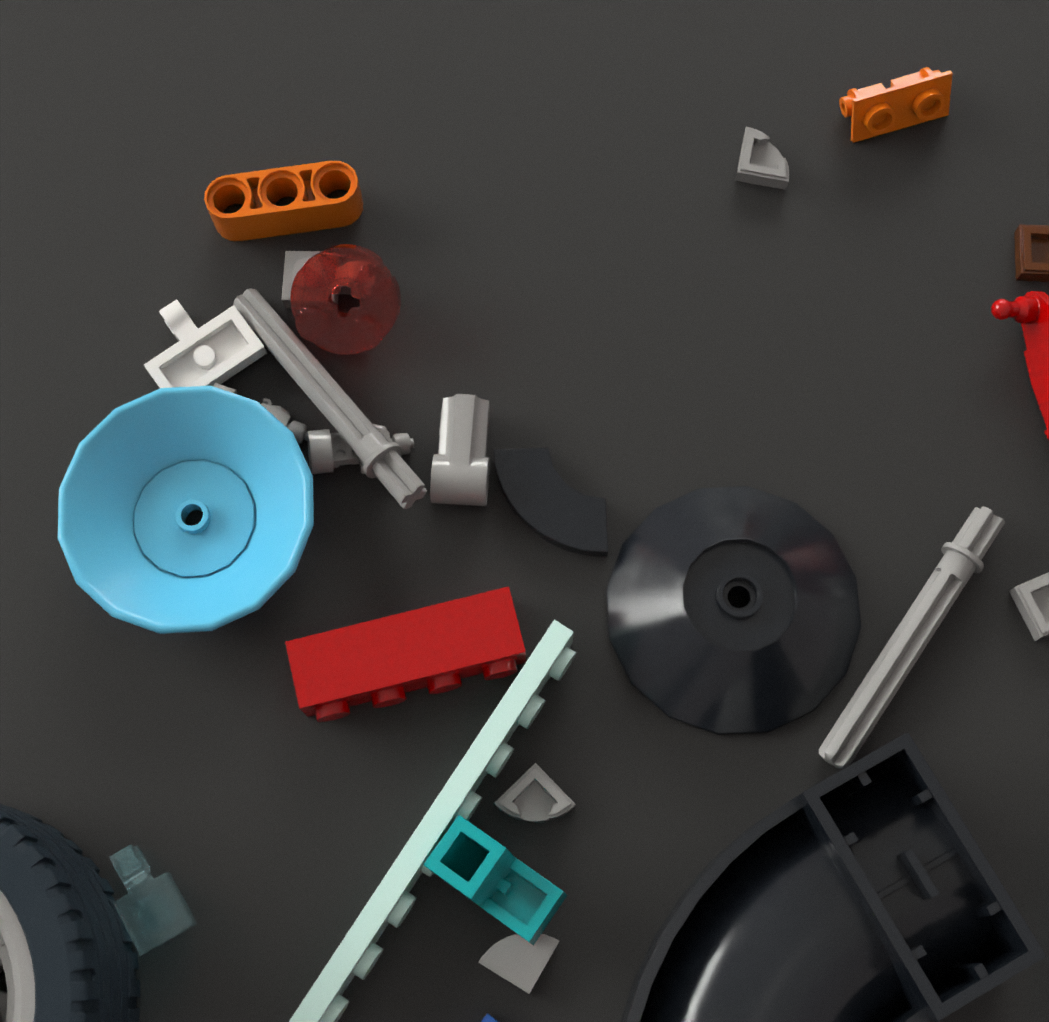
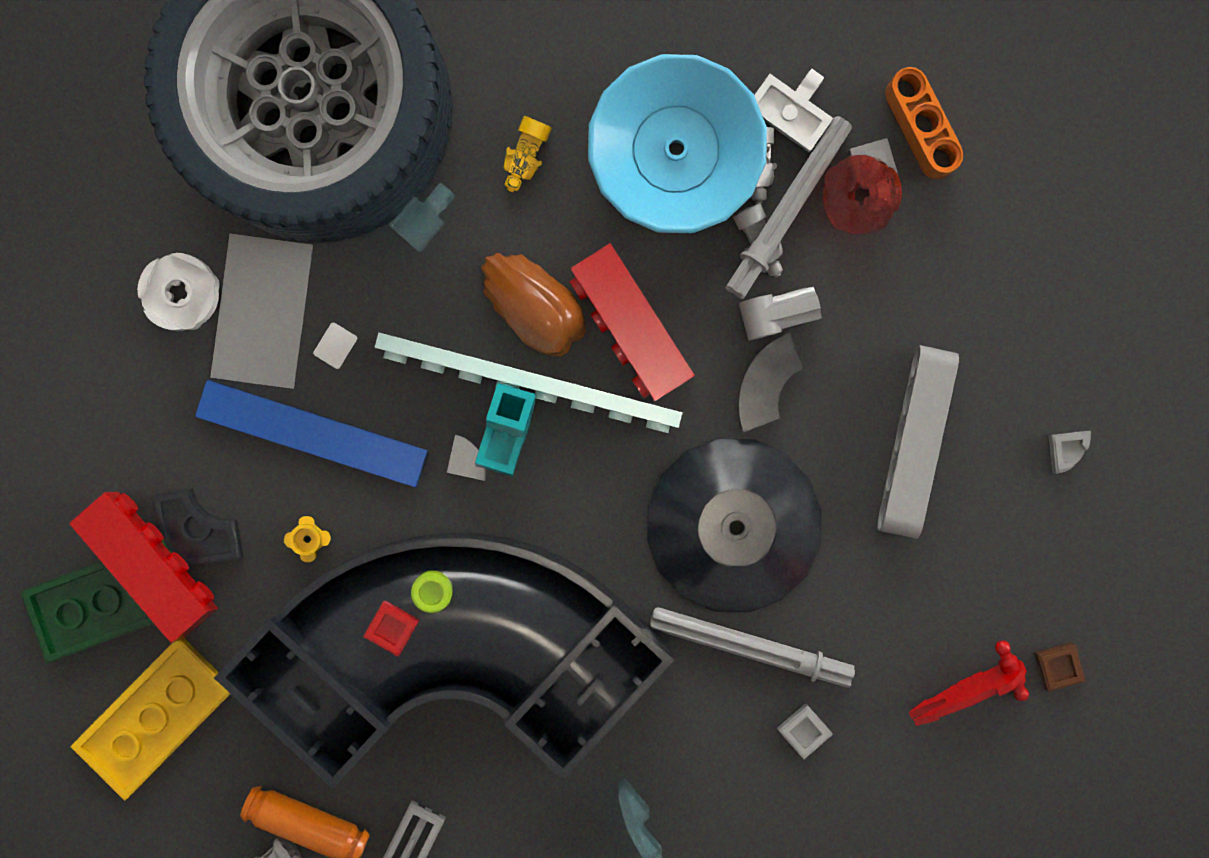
camera: 70 degrees right, 15 degrees up
light grey tile [494,763,576,823] -> none
orange hinge [839,67,953,143] -> none
none -> dark orange hair [481,252,586,357]
none -> yellow piece [503,116,552,192]
none -> light grey beam [877,345,959,539]

